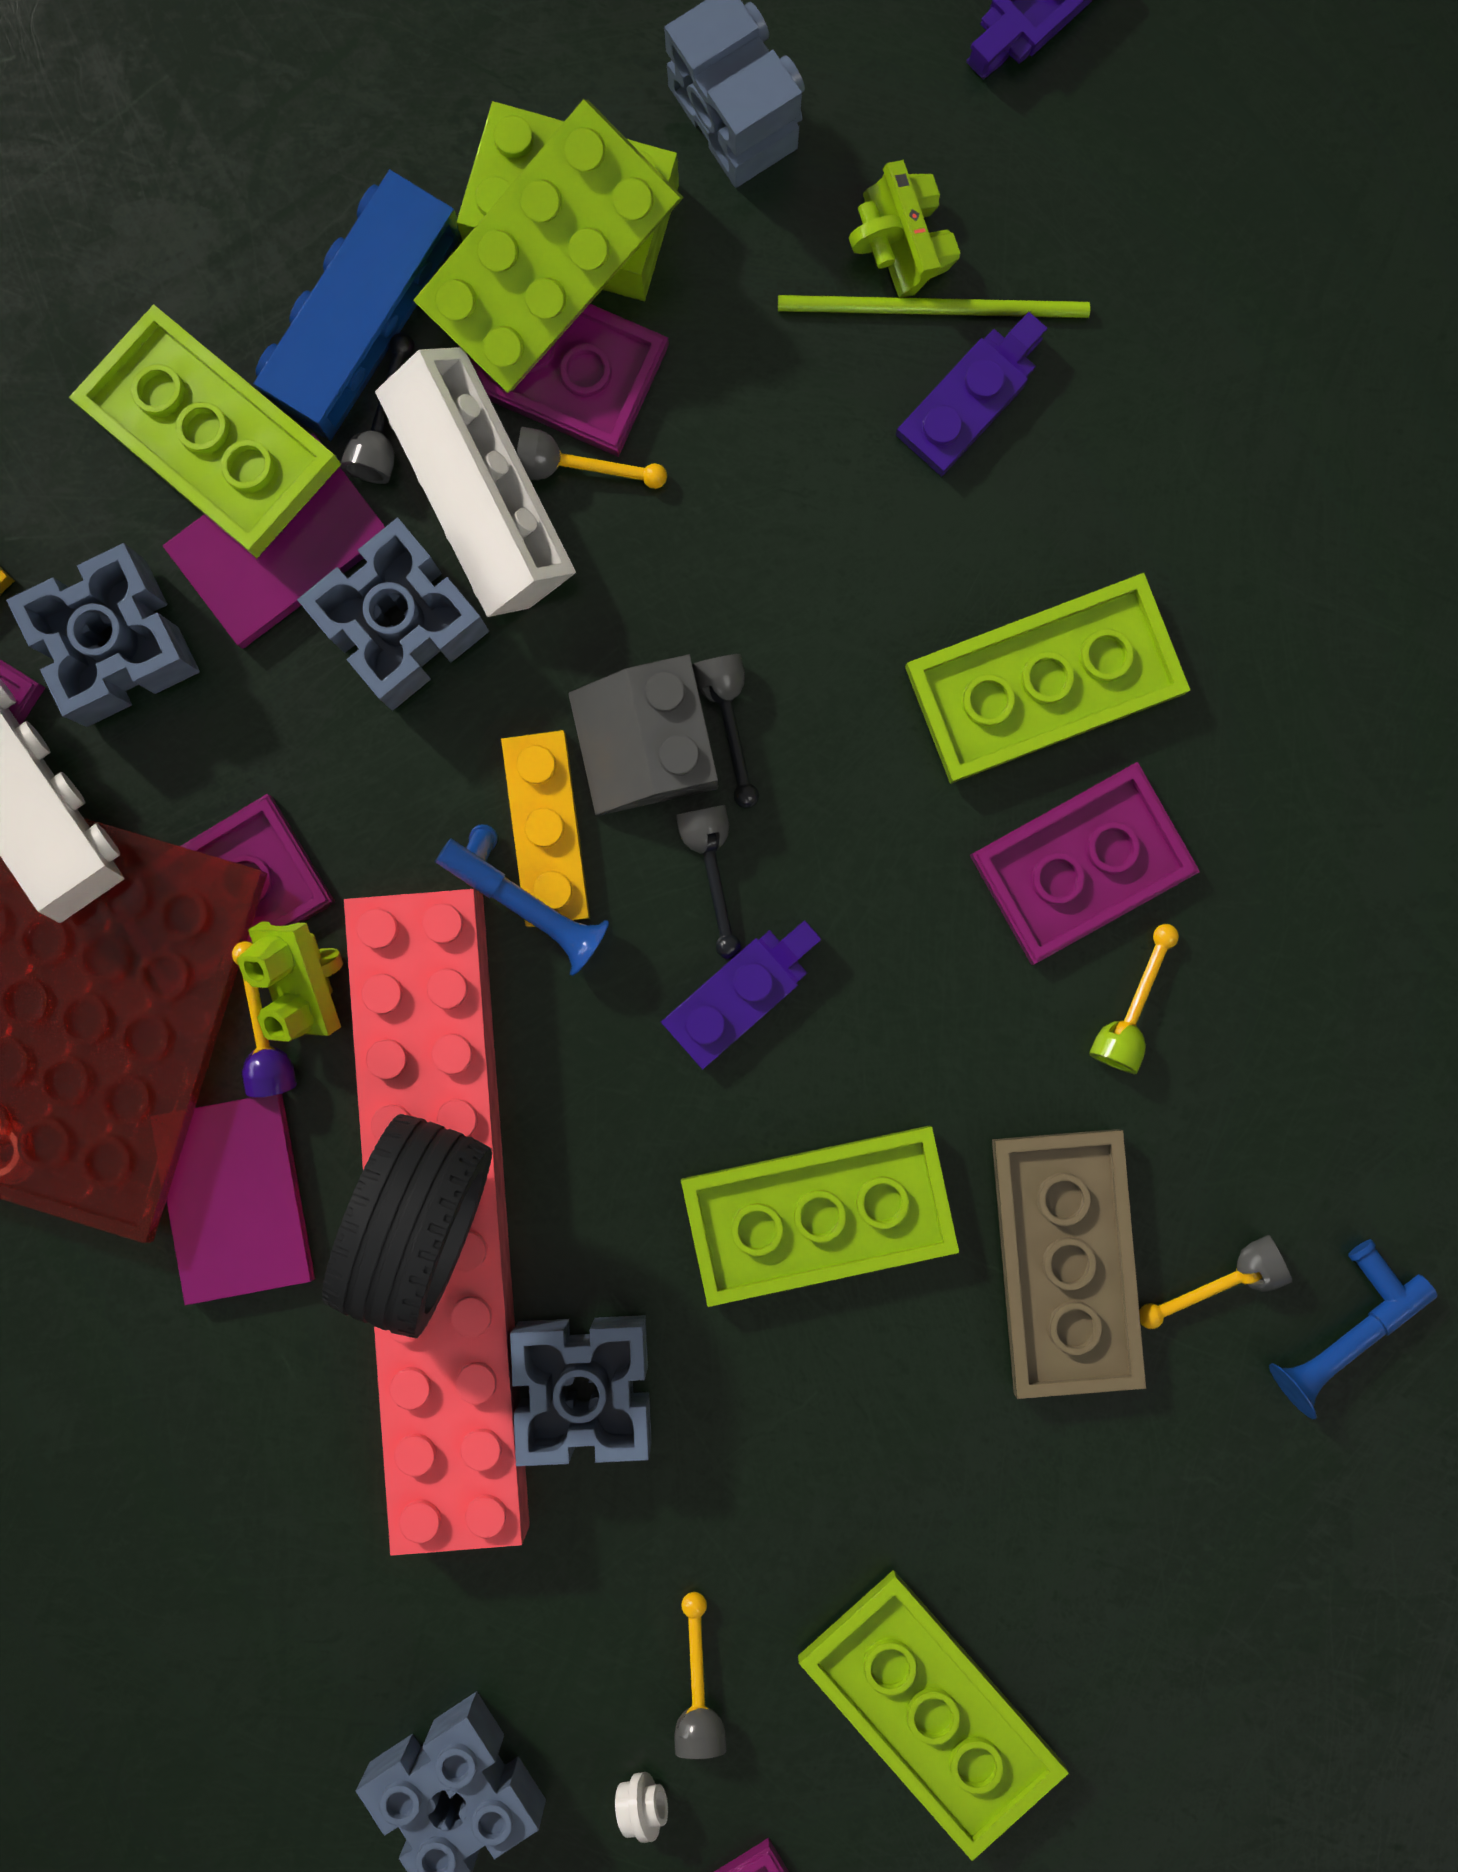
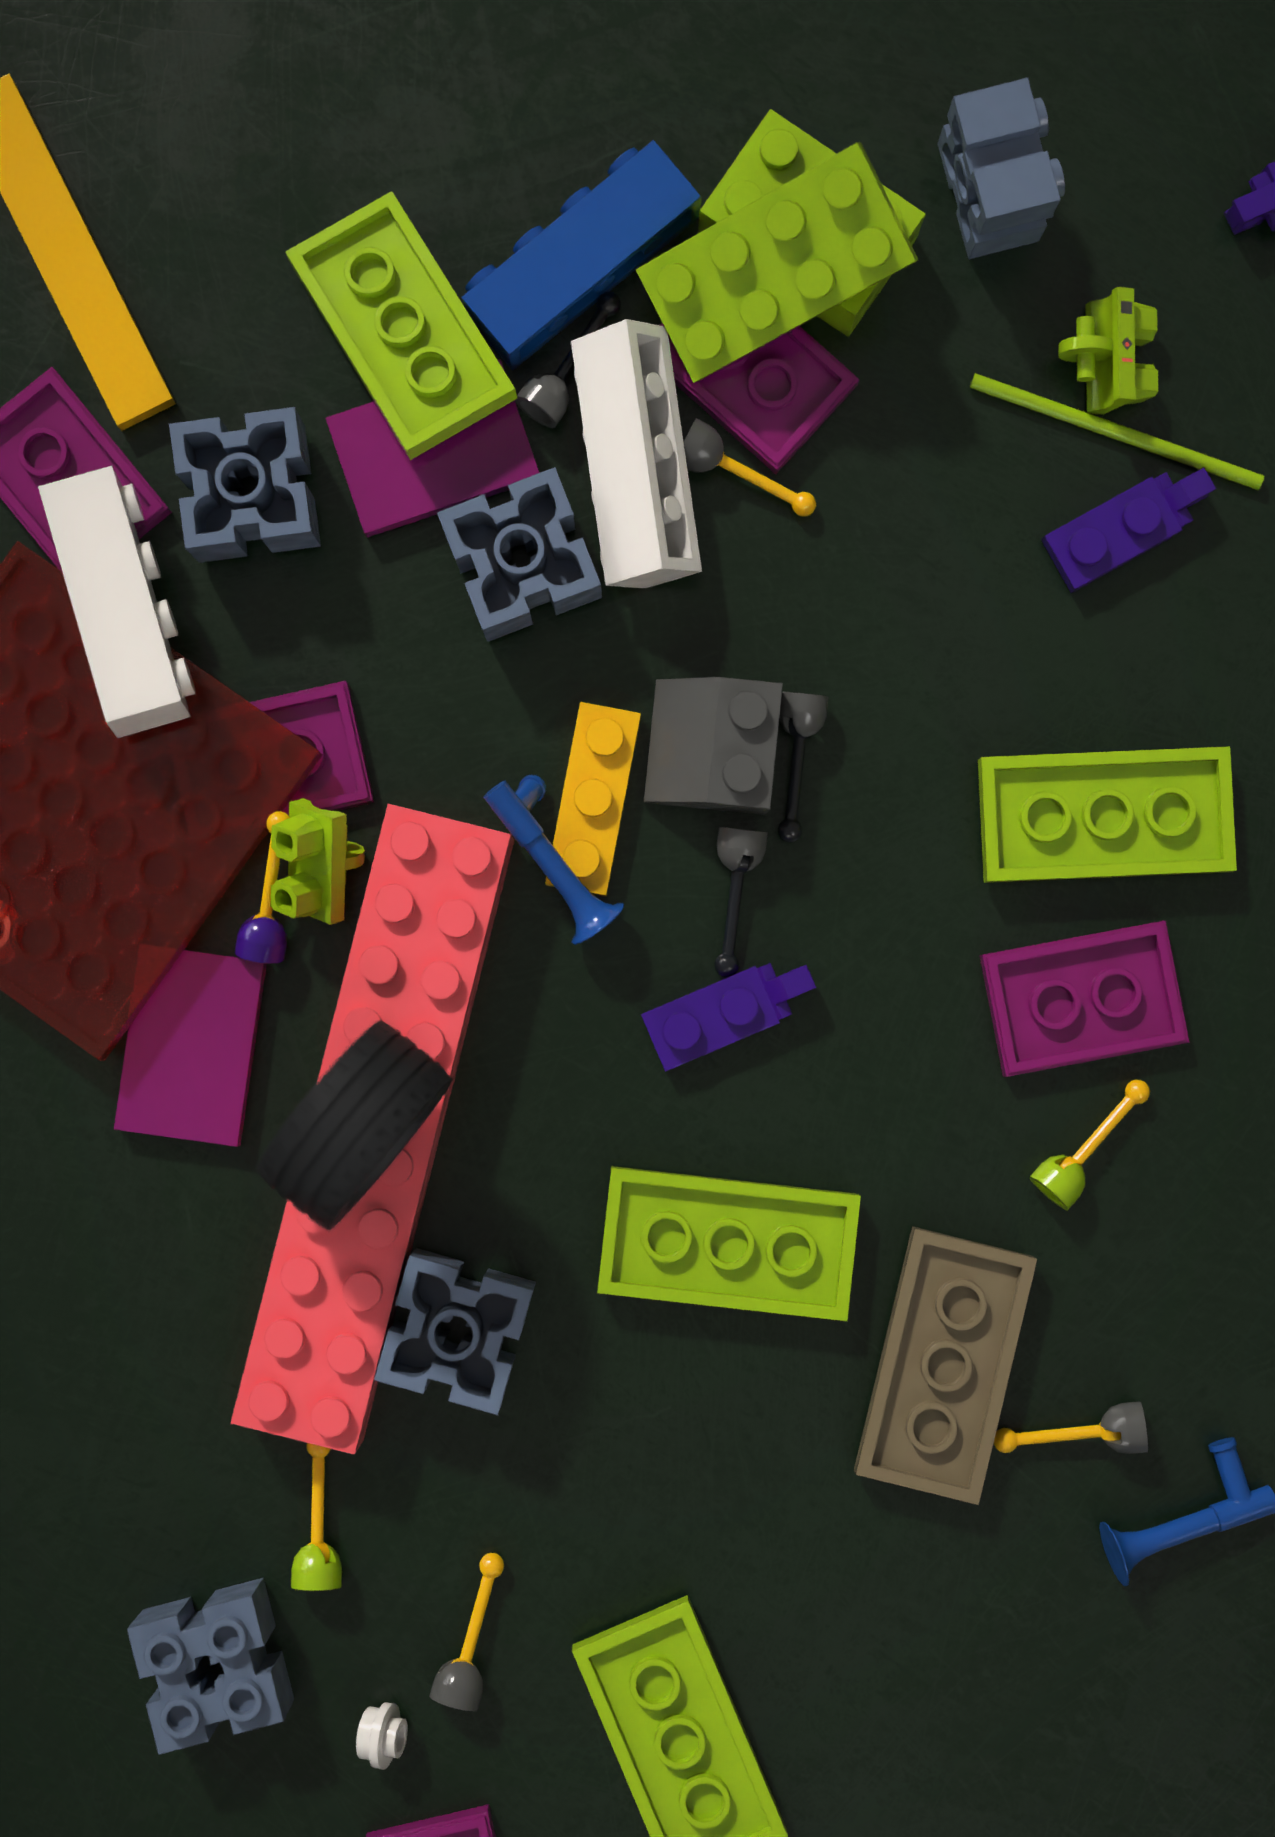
camera: 15 degrees right, 0 degrees up
none -> hinge [291,1443,342,1591]

